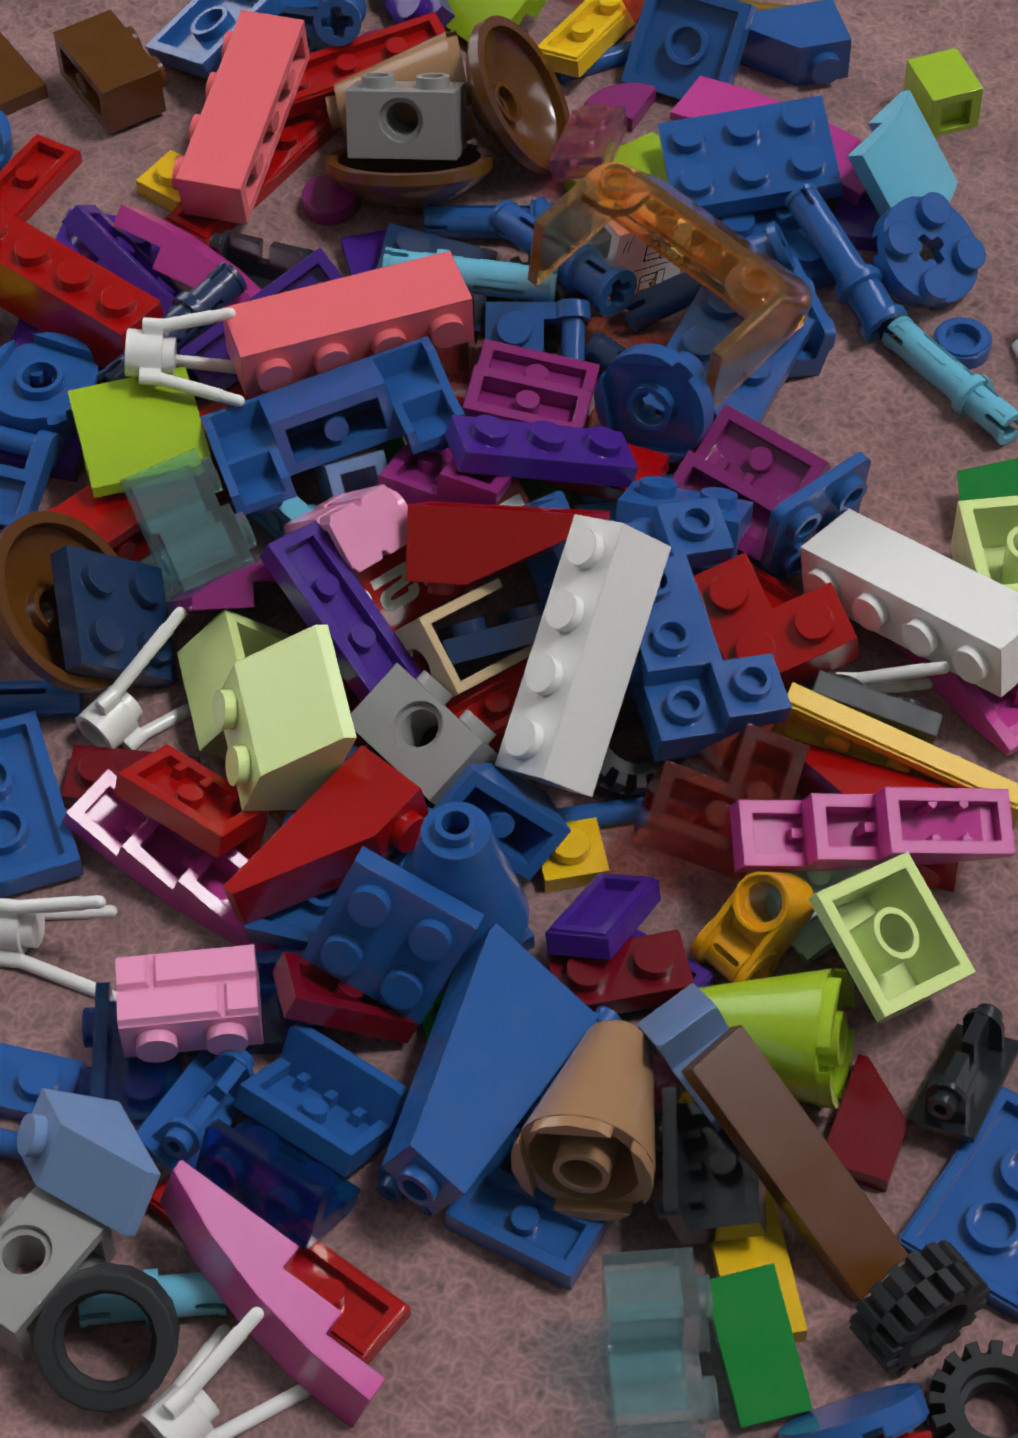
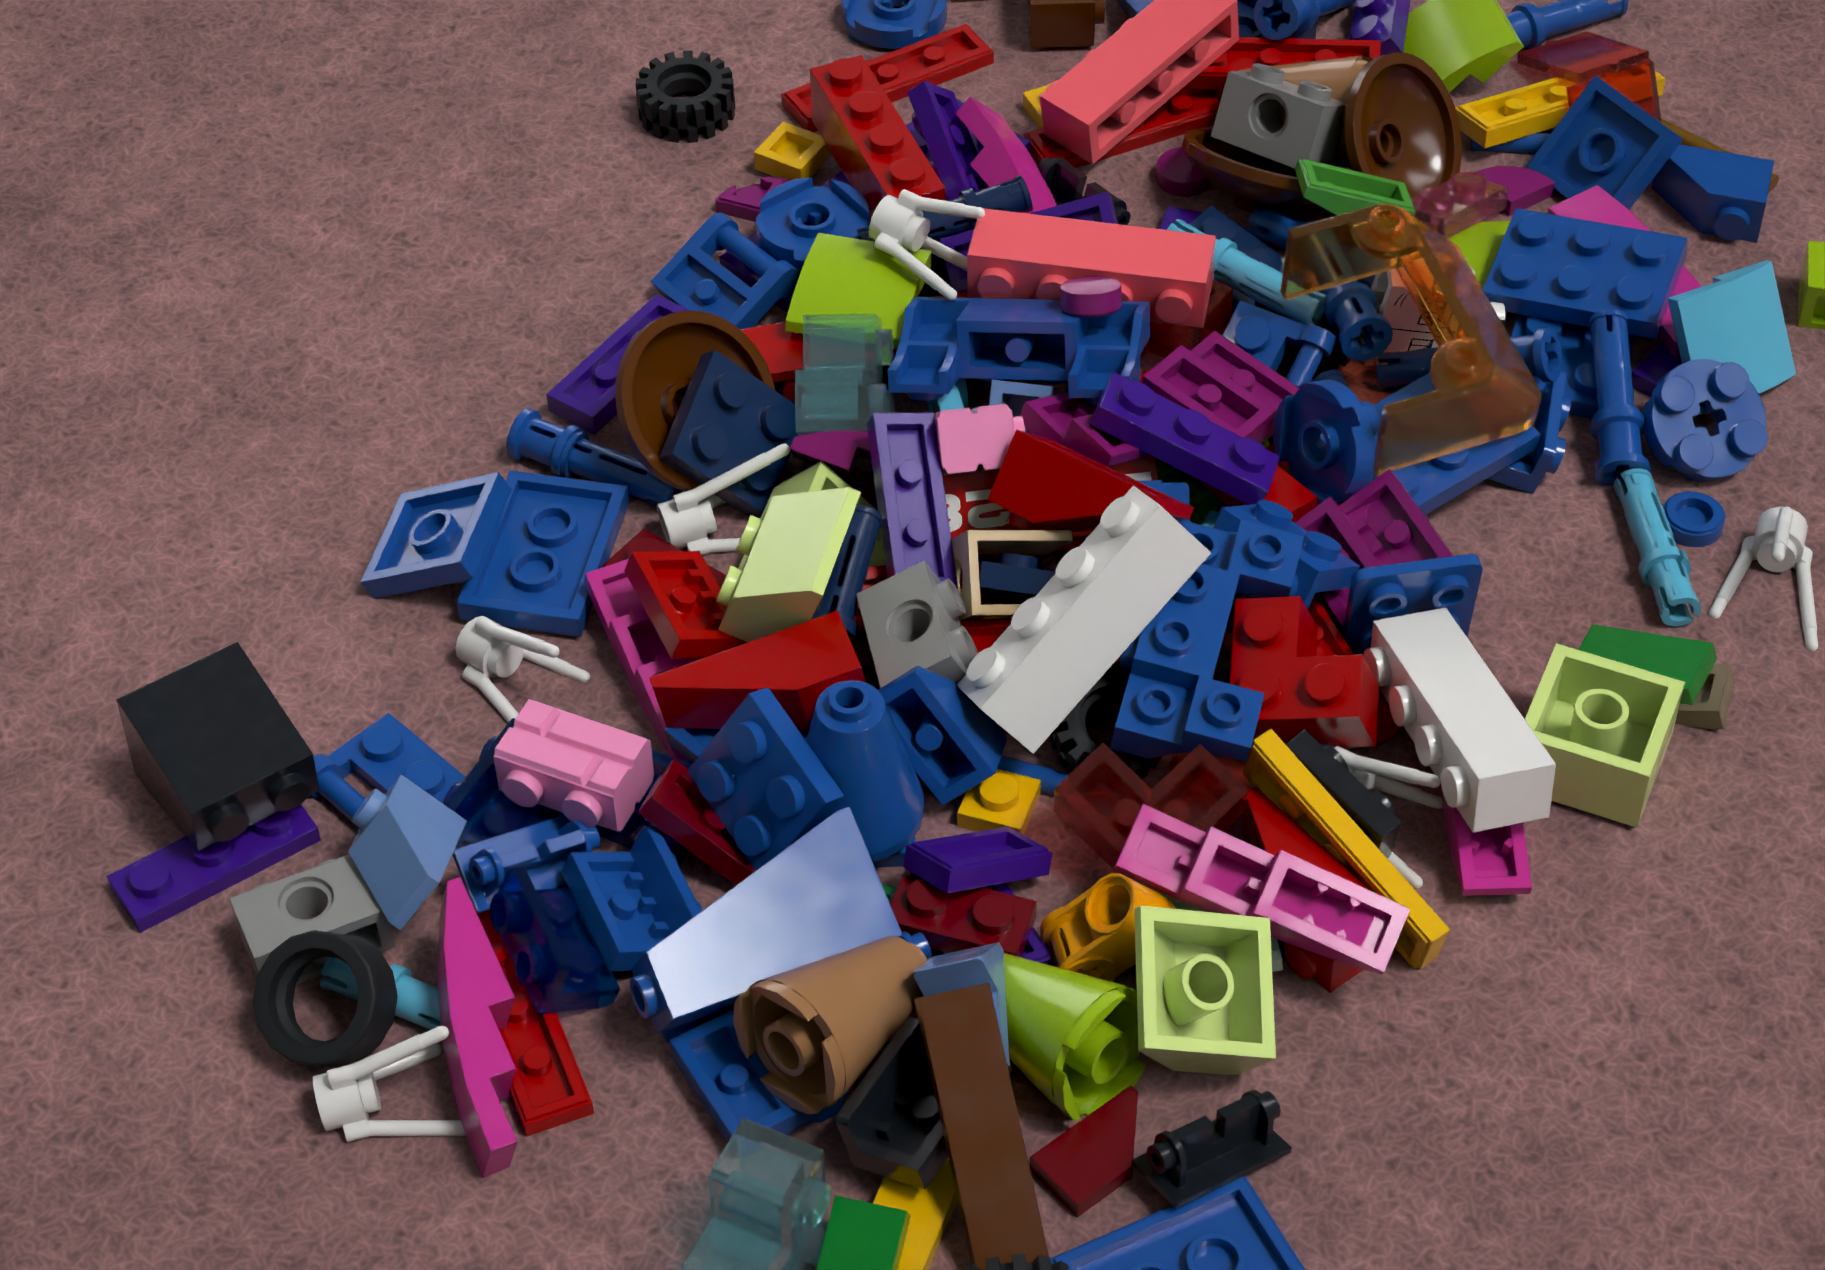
camera: 30 degrees right, 5 degrees down
none -> magenta tile [1060,276,1122,317]
none -> bright green slope [1295,159,1416,247]

